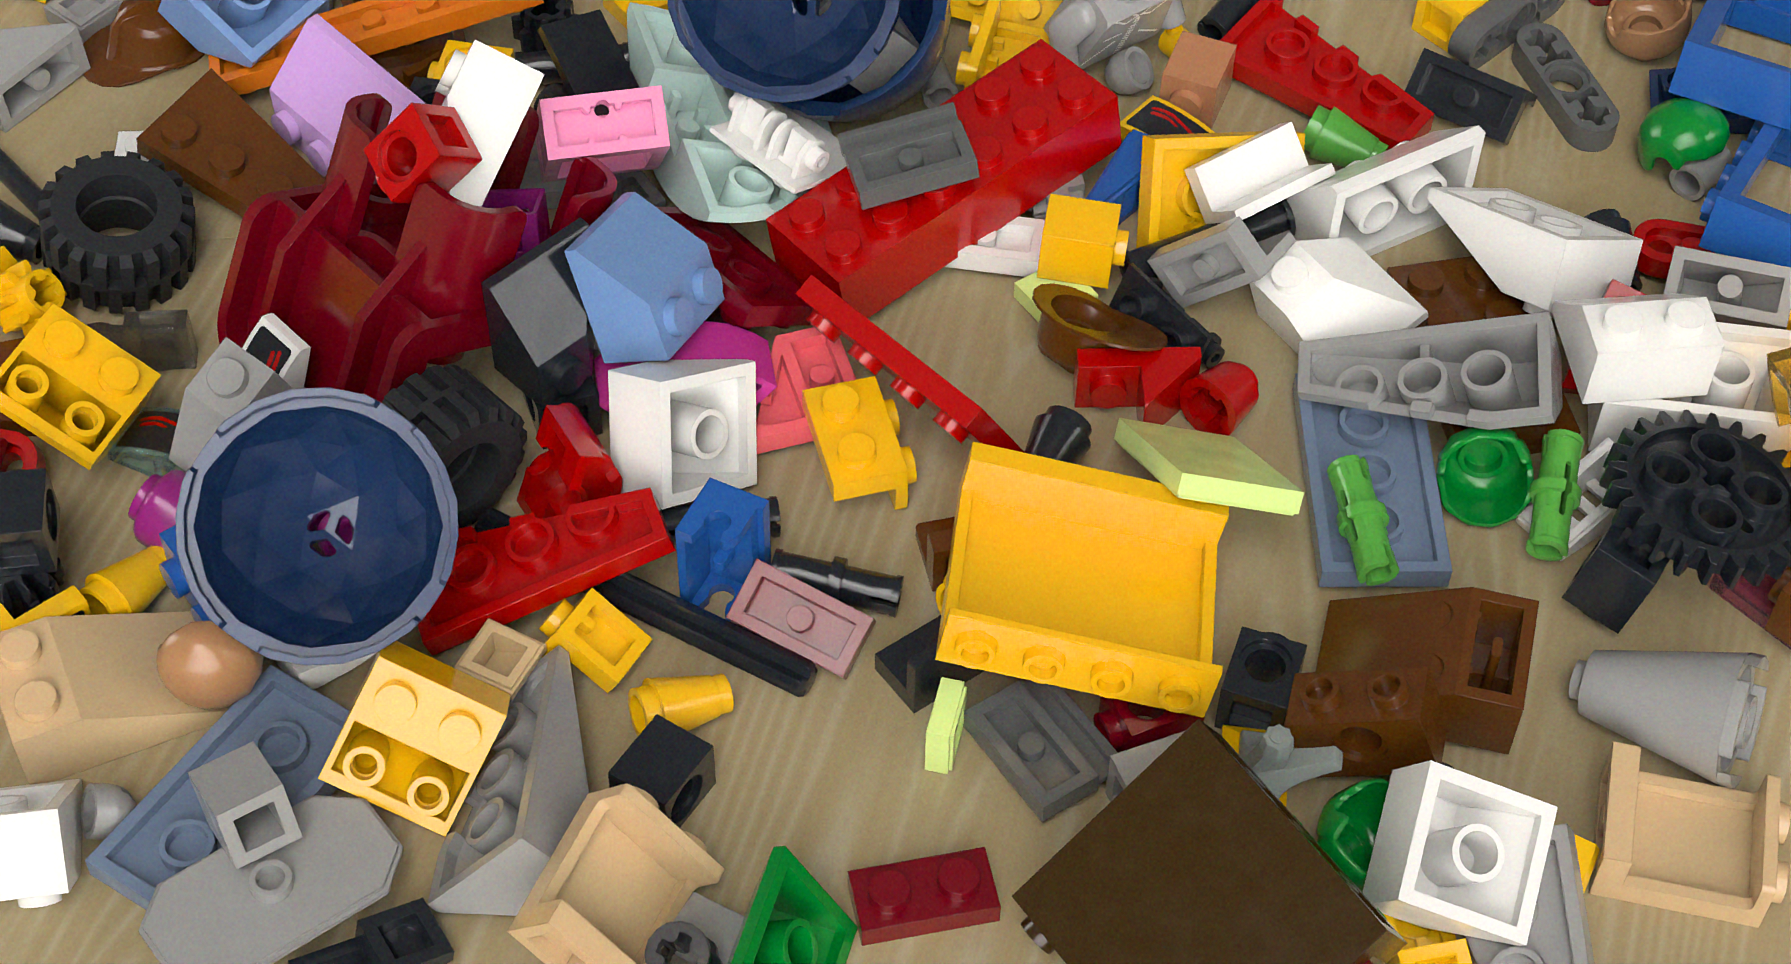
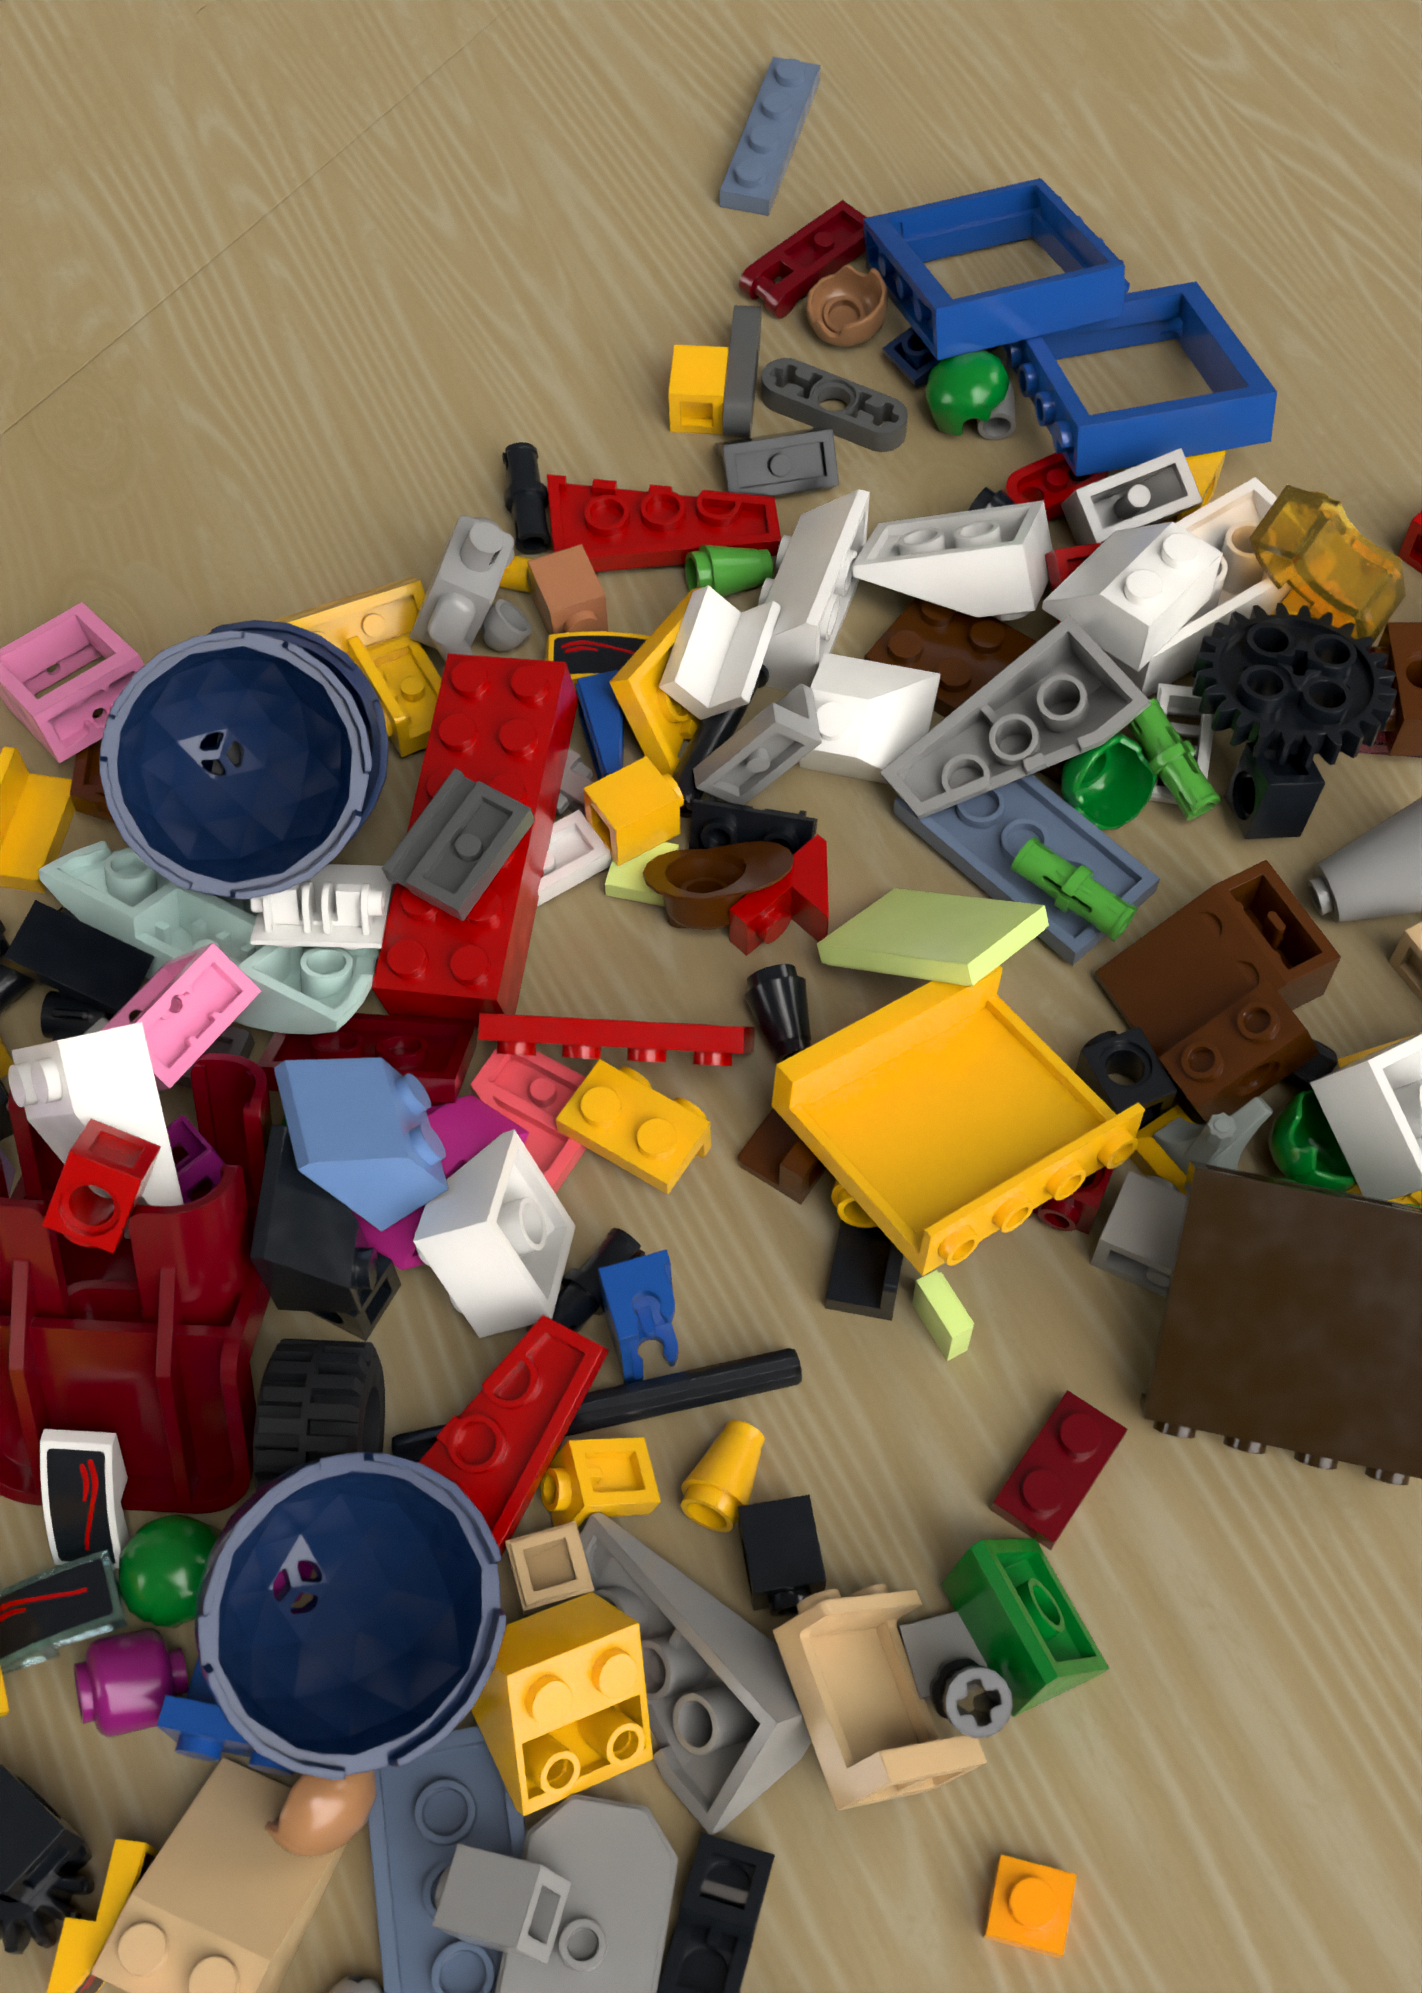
camera: 40 degrees left, 10 degrees up
yellow cone [79,546,167,615] -> none
light grey slope [169,337,293,472] -> none
red cylinder [516,403,623,518] -> none
plate [726,559,876,680] -> none
black pin [771,548,904,617] -> none
dark grey plate [963,680,1118,822] -> none
red hat [1179,361,1259,436] -> none

